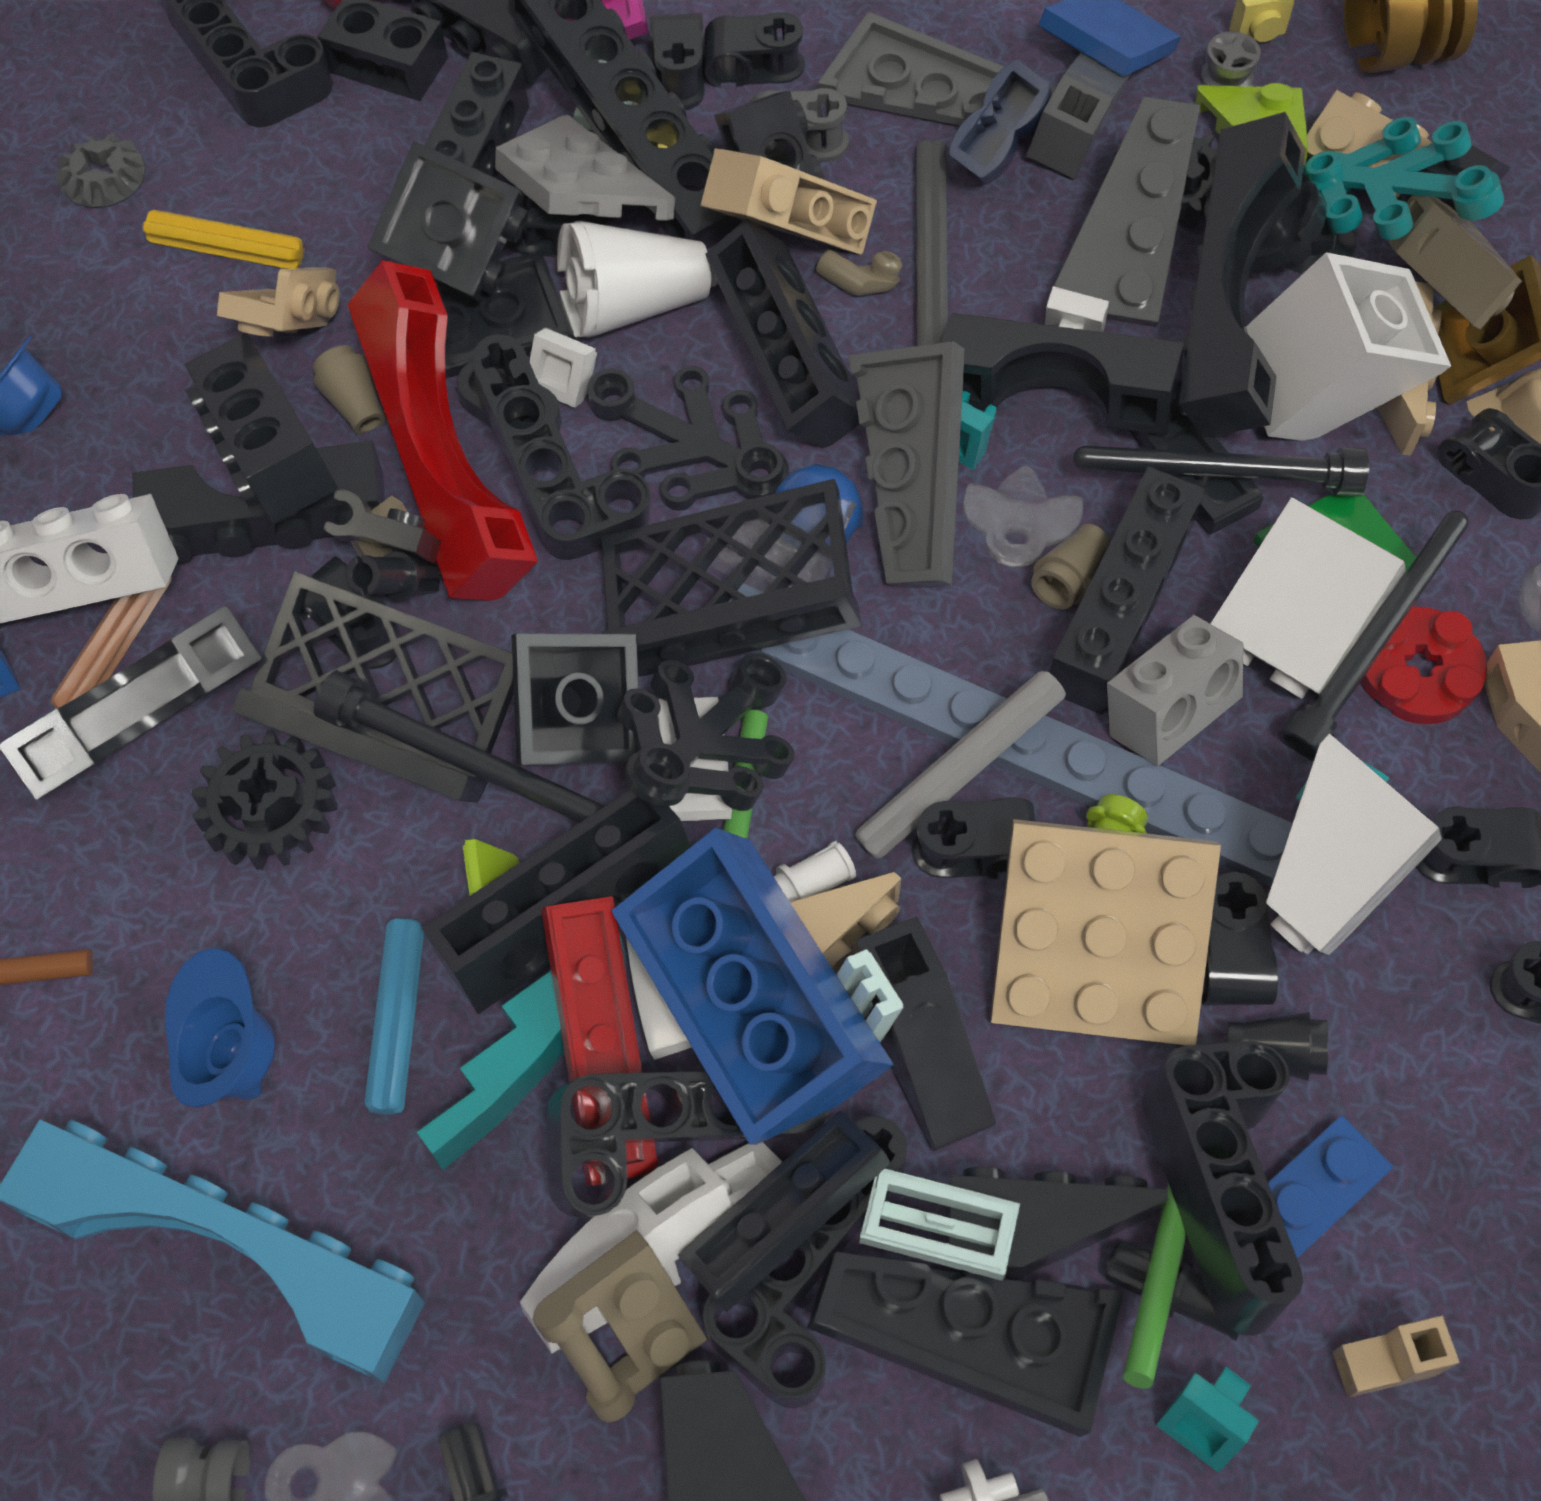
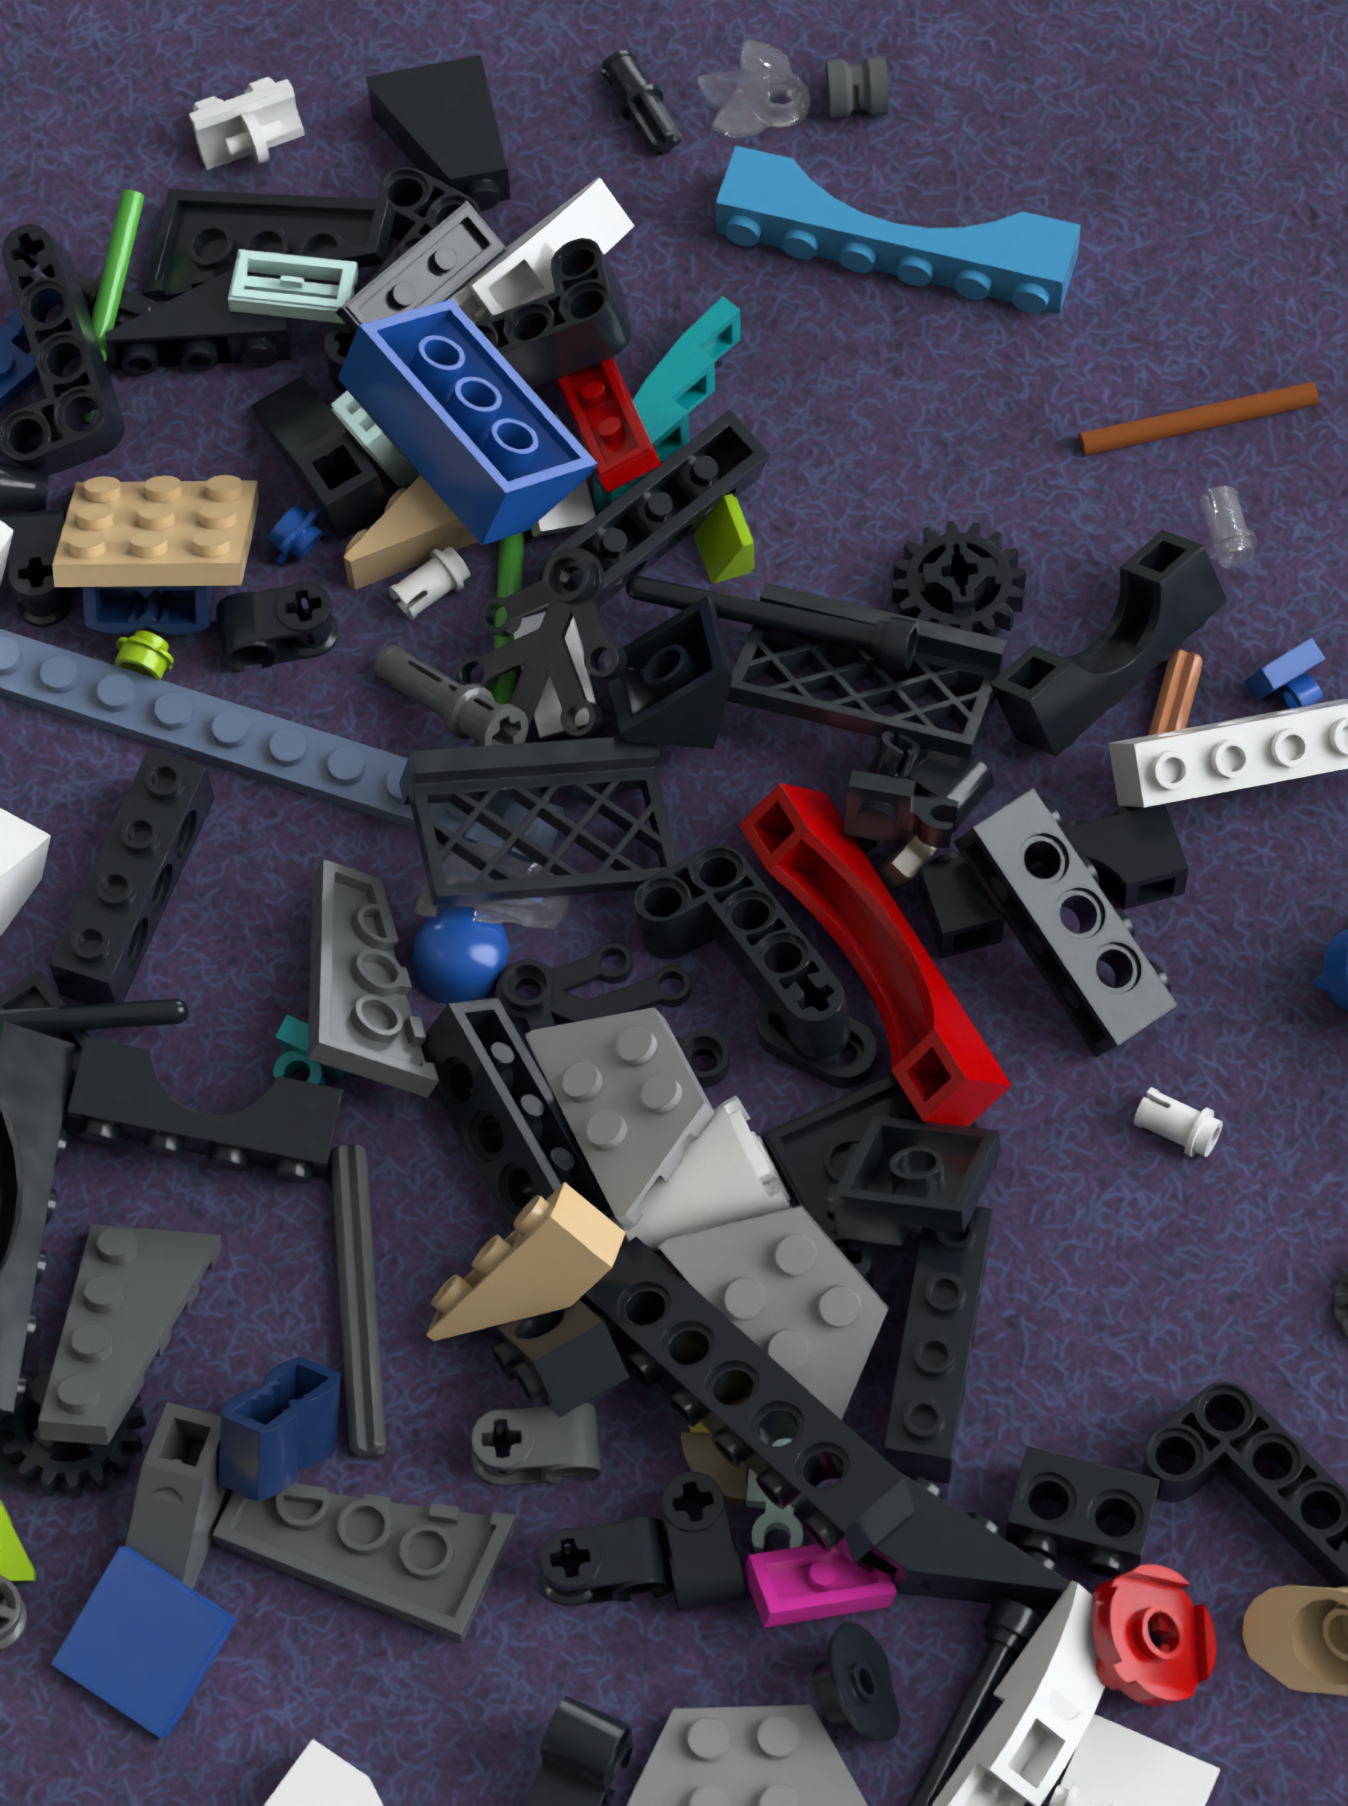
camera: 175 degrees right, 0 degrees up
yellow axle [143,210,305,269] -> none
blue piece [165,948,276,1108] -> none
tan bracket [217,267,340,336] -> none
dark tan cone [312,345,386,435] -> none
dark azure axle [364,918,424,1115] -> none
white tile [529,328,597,408] -> none
dark tan plate [533,1230,707,1422] -> none
dark tan arm [816,250,902,296] -> none
light grey axle [855,671,1066,859] -> none
clear plate [963,466,1083,568] -> none
dark tan cone [1031,524,1110,609] -> none
white tile [1045,286,1109,332] -> none
light grey brick [1107,615,1243,766] -> none
teal tile [1156,1367,1259,1473] -> none
none -> blue plate [267,504,323,566]
none -> dark grey pin [374,645,528,746]
none -> light grey wing [524,1007,715,1230]
none -> white pin [1134,1087,1223,1157]

